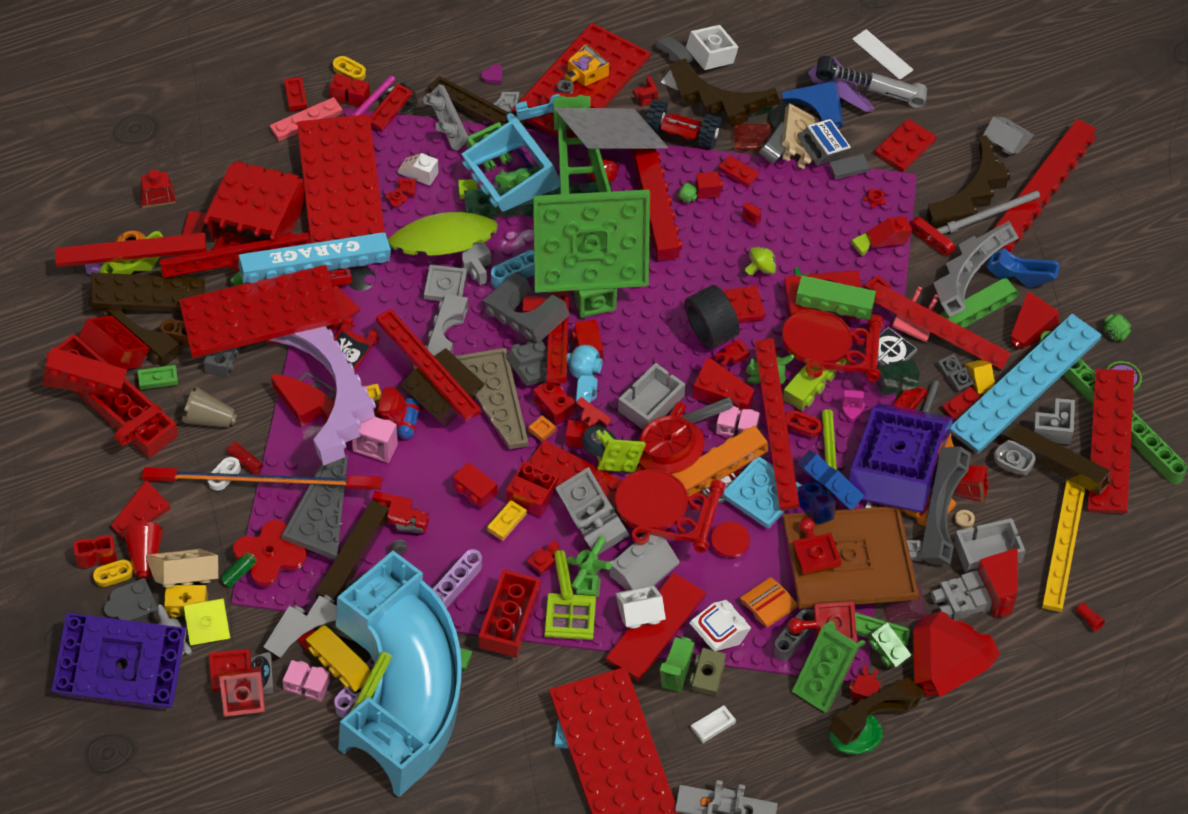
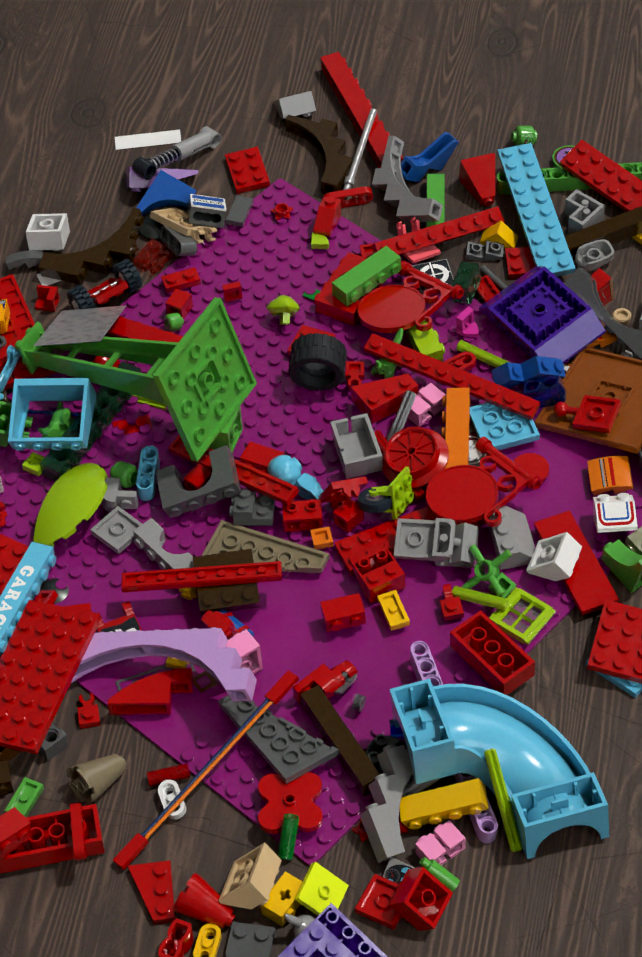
camera: 50 degrees left, 5 degrees down
none -> red plate [78,693,101,729]
none -> bright green head [110,461,138,488]
none -> bright green cylinder [419,857,460,891]

